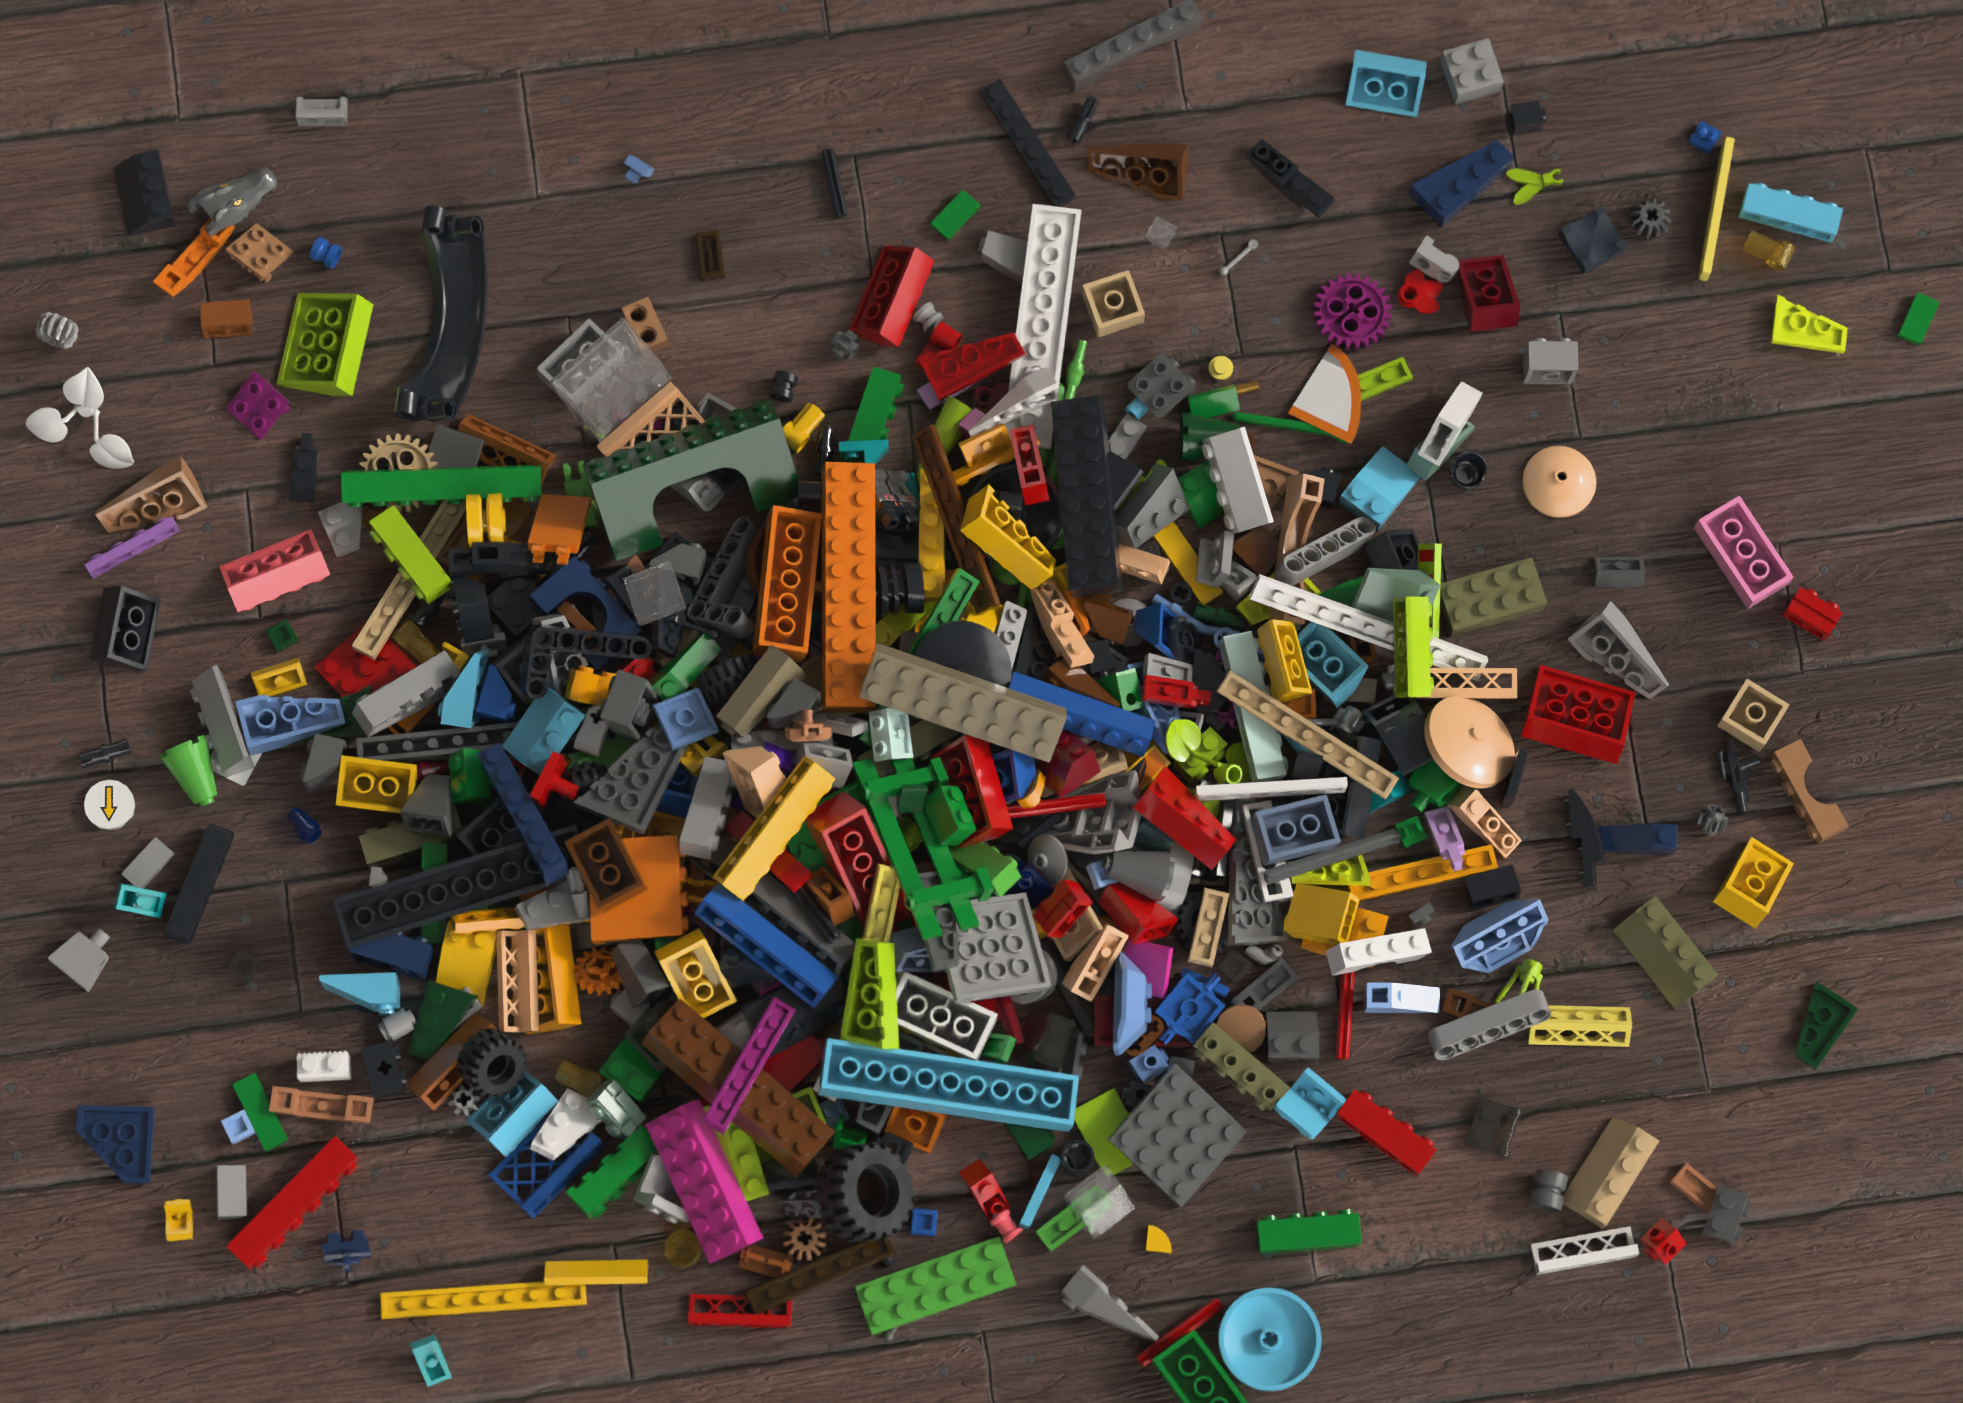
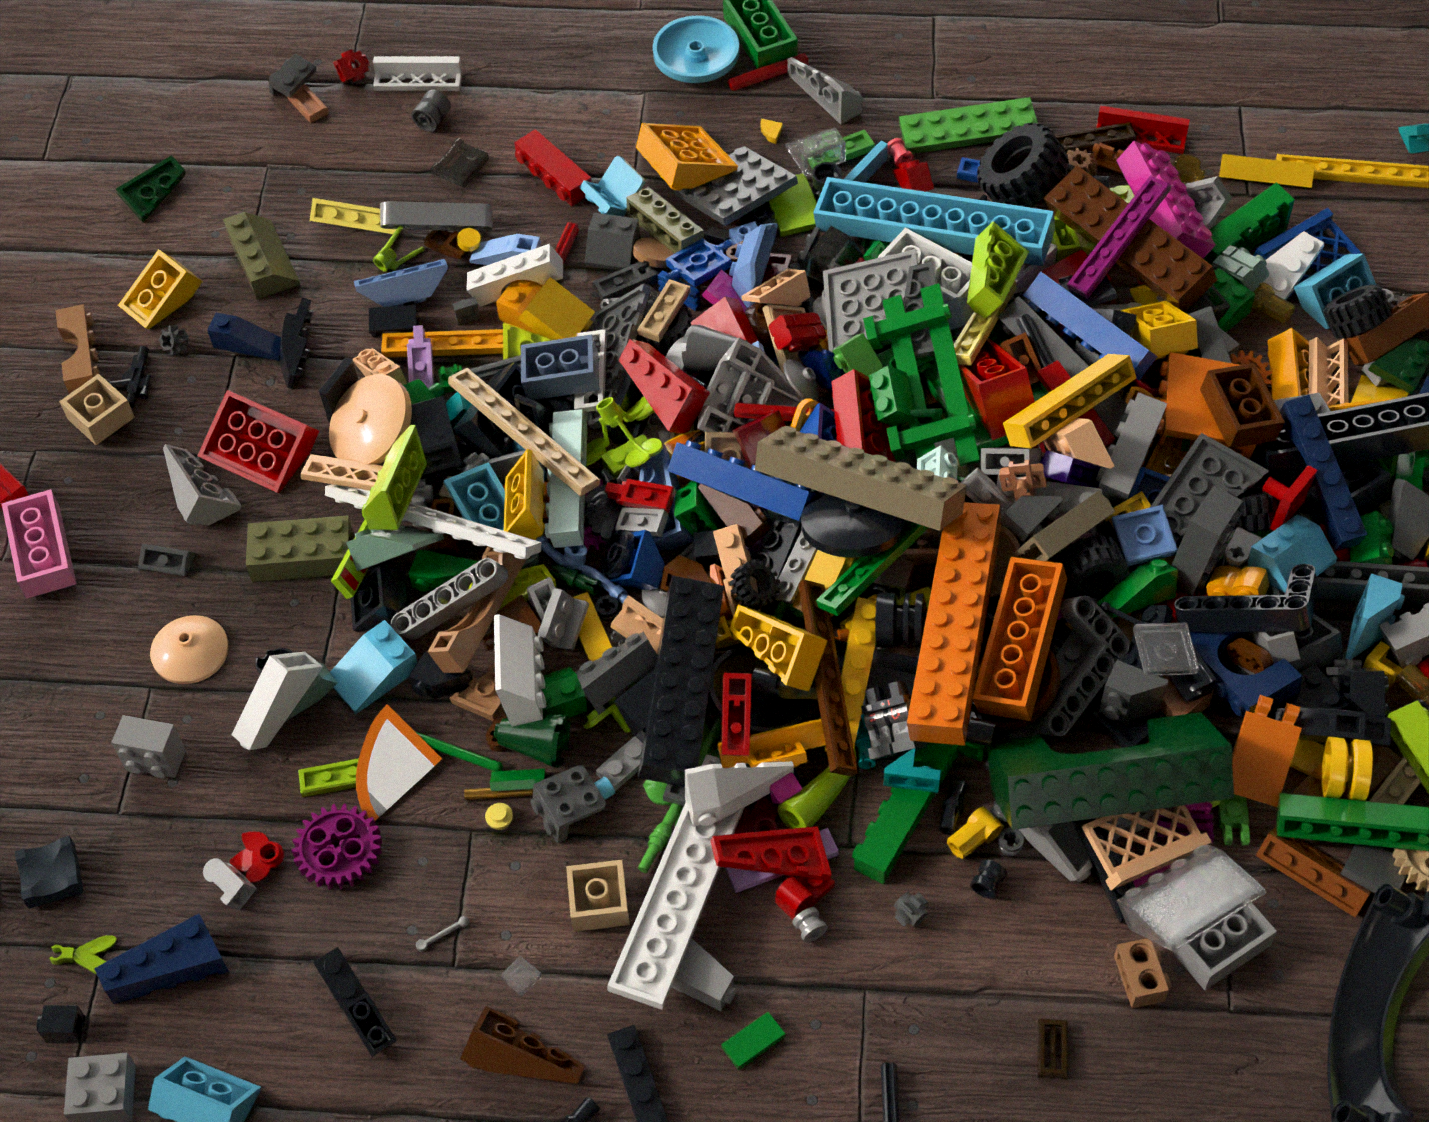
camera: 160 degrees left, 20 degrees down
blue slope [476,664,518,725] -> none
red slope [848,246,934,347] -> none
white tile [1195,777,1348,801] -> none
green brick [1256,1210,1362,1255] -> none
dark red slope [1457,255,1520,332] -> none
tan slope [1563,1117,1659,1229] -> none
none -> yellow tile [457,228,481,252]
none -> light orange slope [636,123,738,191]
none -> black tyre [730,559,780,610]

